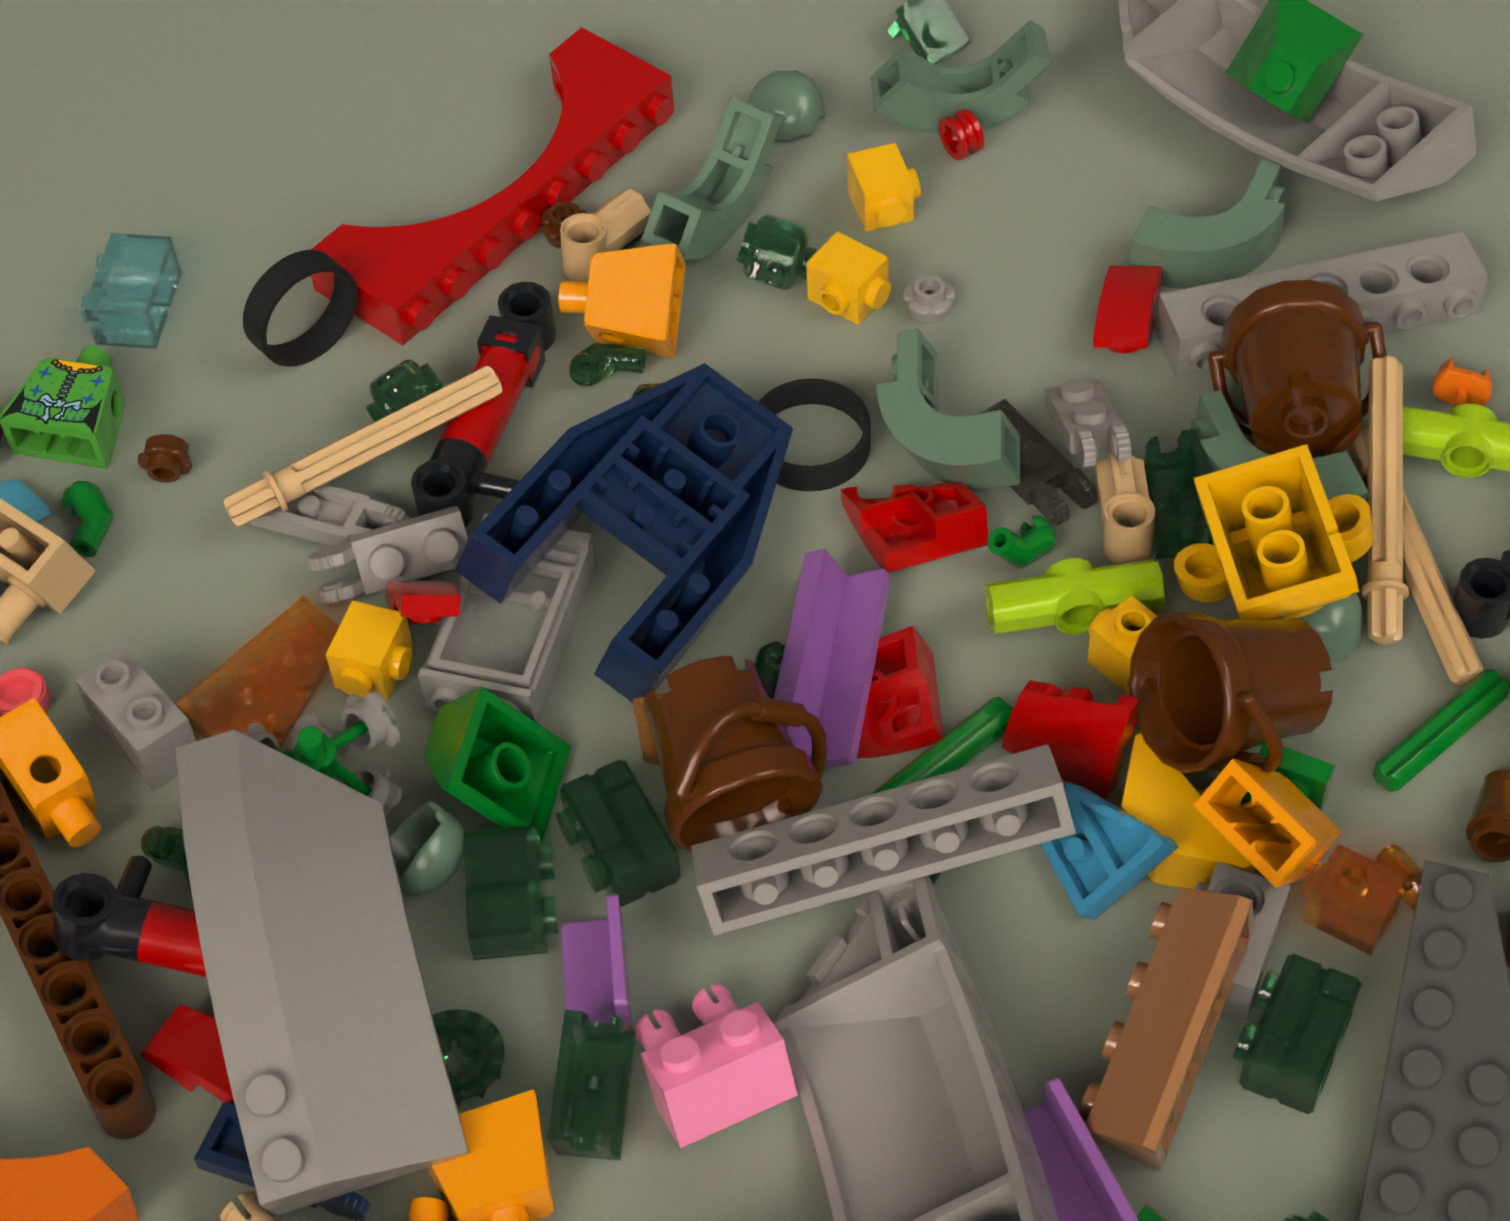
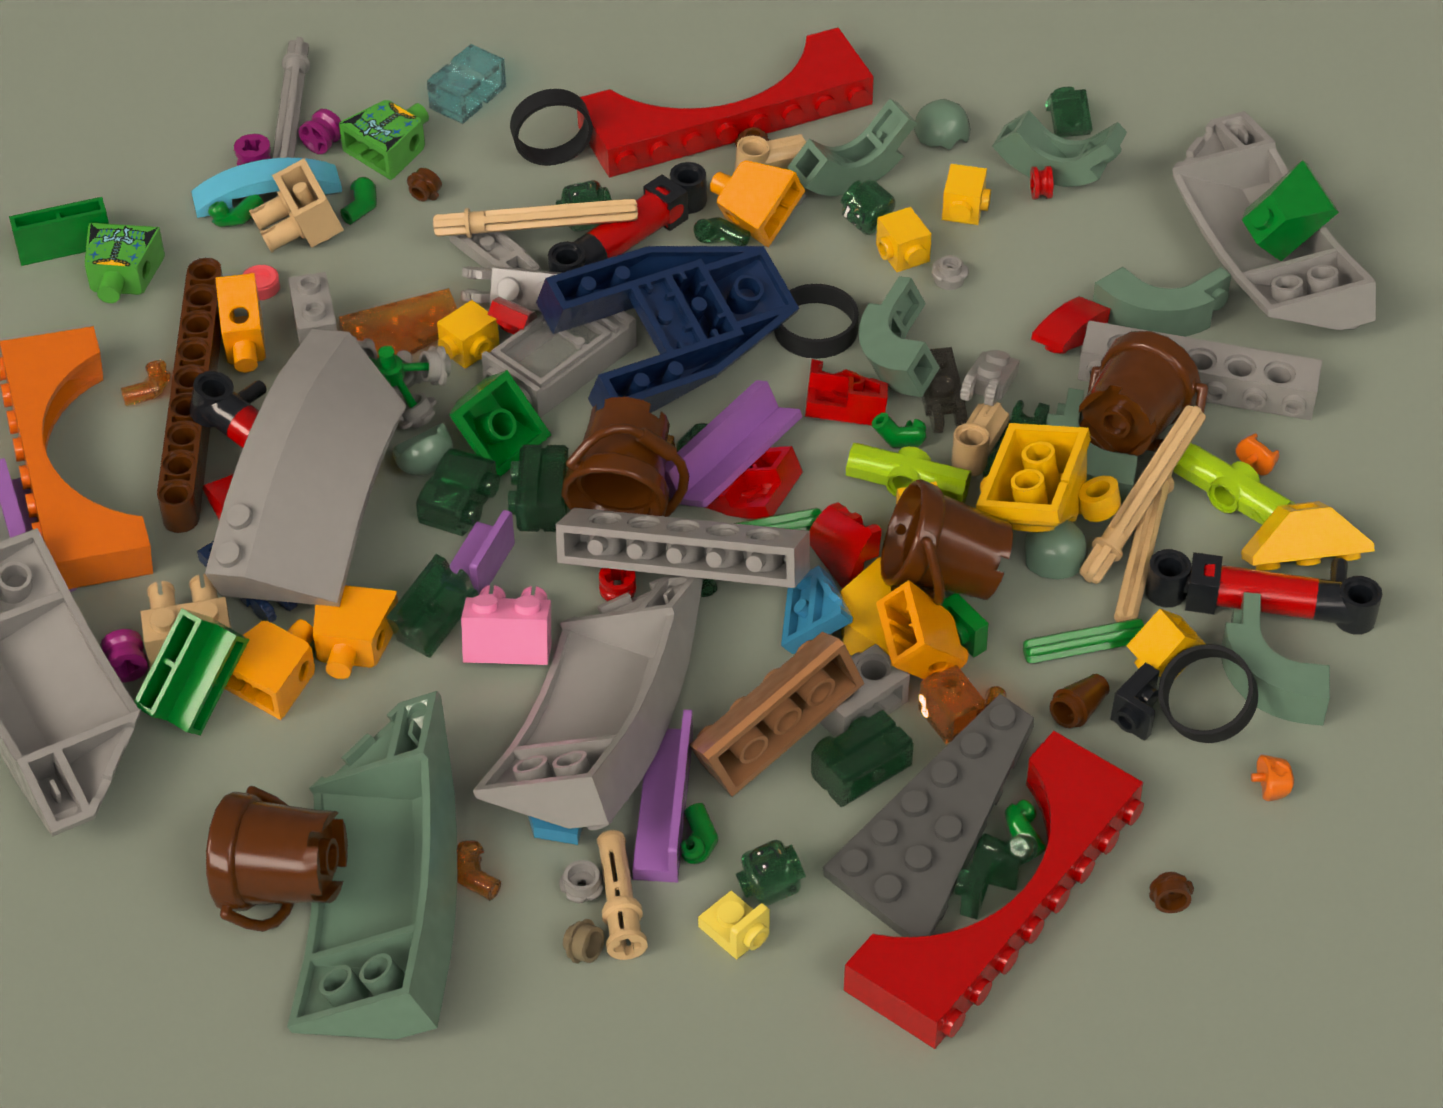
camera: 25 degrees right, 5 degrees down
clear green gear [433,1009,506,1107] -> none
none -> red bush [599,568,636,601]

